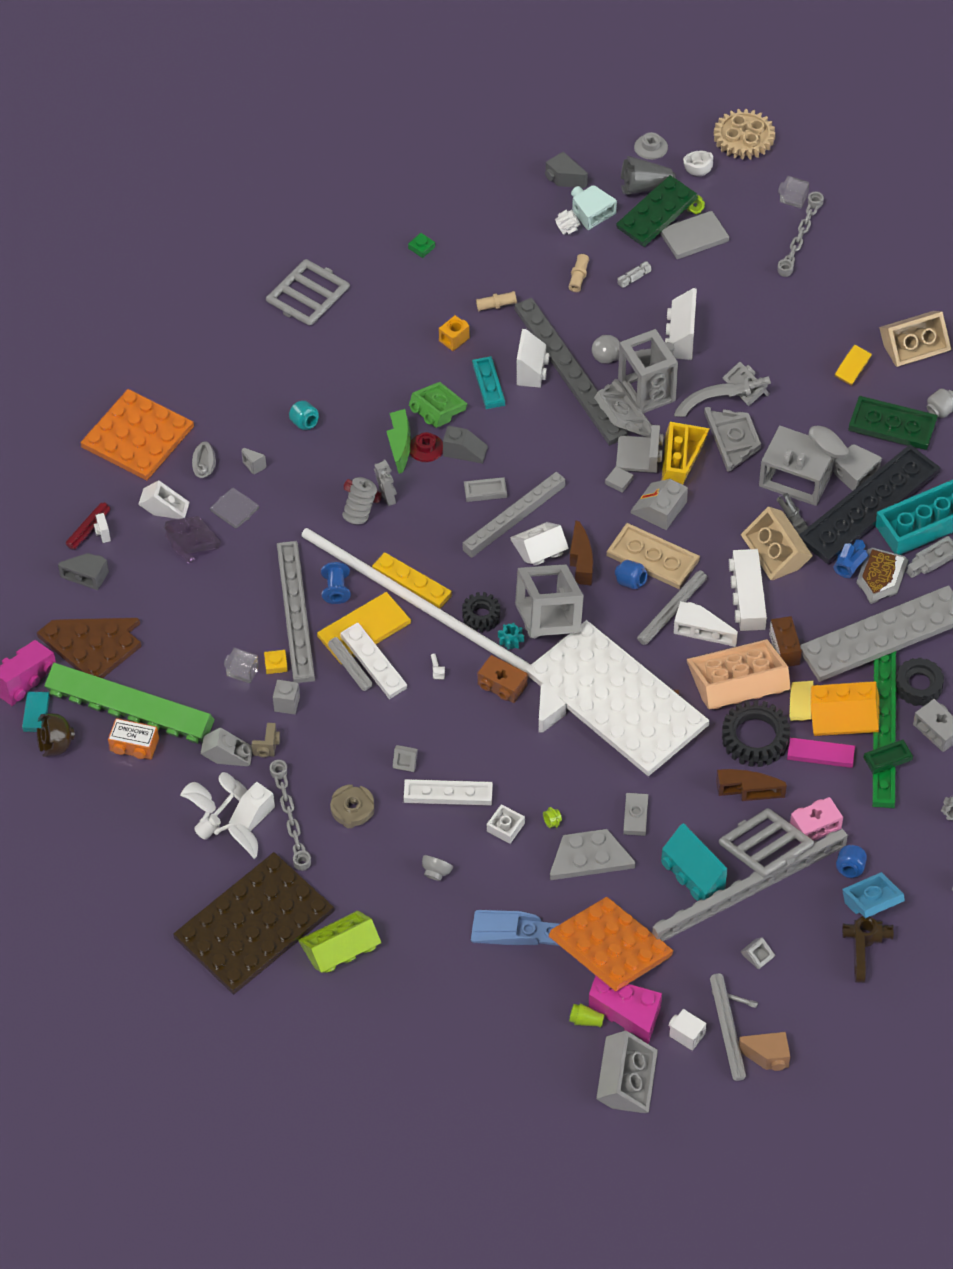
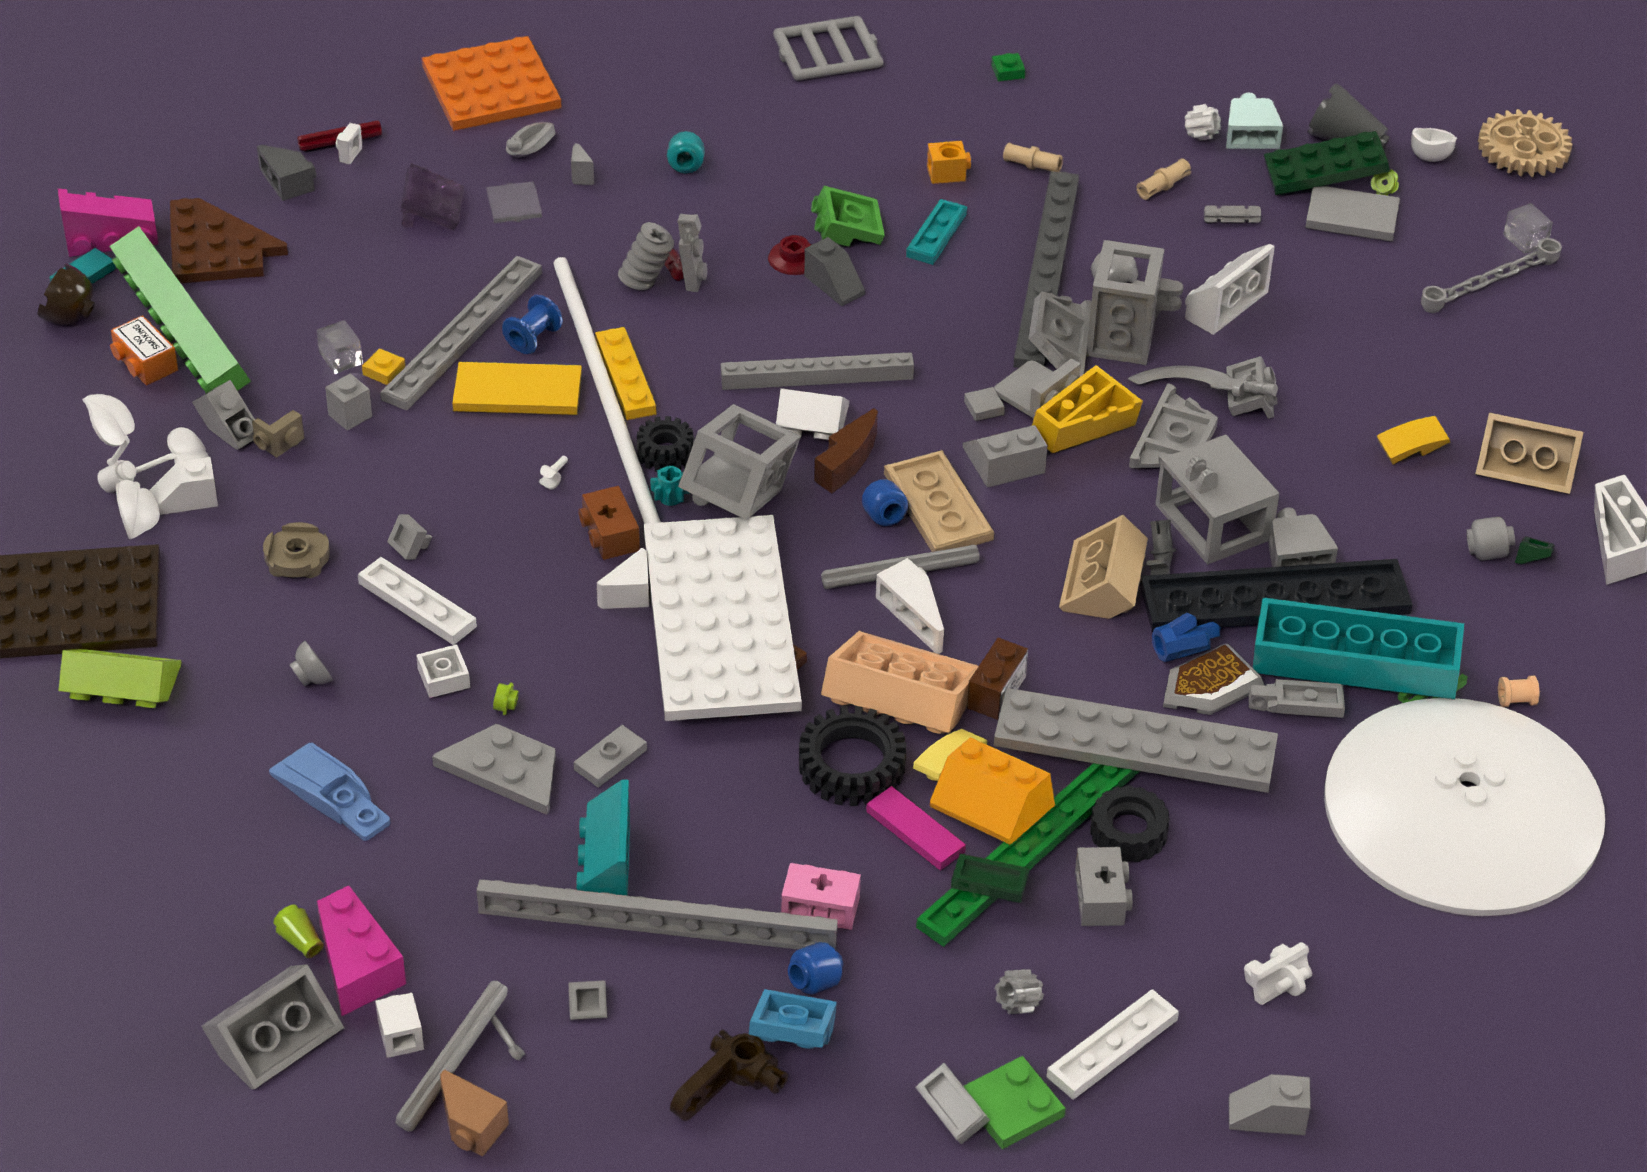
camera: 35 degrees right, 10 degrees down
white slope [138,480,190,519] -> none
light grey piece [270,760,311,871] -> none
light grey axle [328,637,372,691] -> none
white plate [340,623,407,699] -> none
bright green slope [386,409,411,474] -> none
light grey tile [464,477,507,502] -> none
white slope [517,329,549,388] -> none
dark grey slope [545,152,588,188] -> none
orange plate [549,897,674,991] -> none
light grey piece [634,132,668,160] -> none
reddish brown slope [716,769,787,801] -> none
light grey bar [719,808,814,877] -> none
white brick [729,549,767,631] -> none
light grey arm [809,426,849,459] -> none
dark green plate [848,396,938,450] -> none

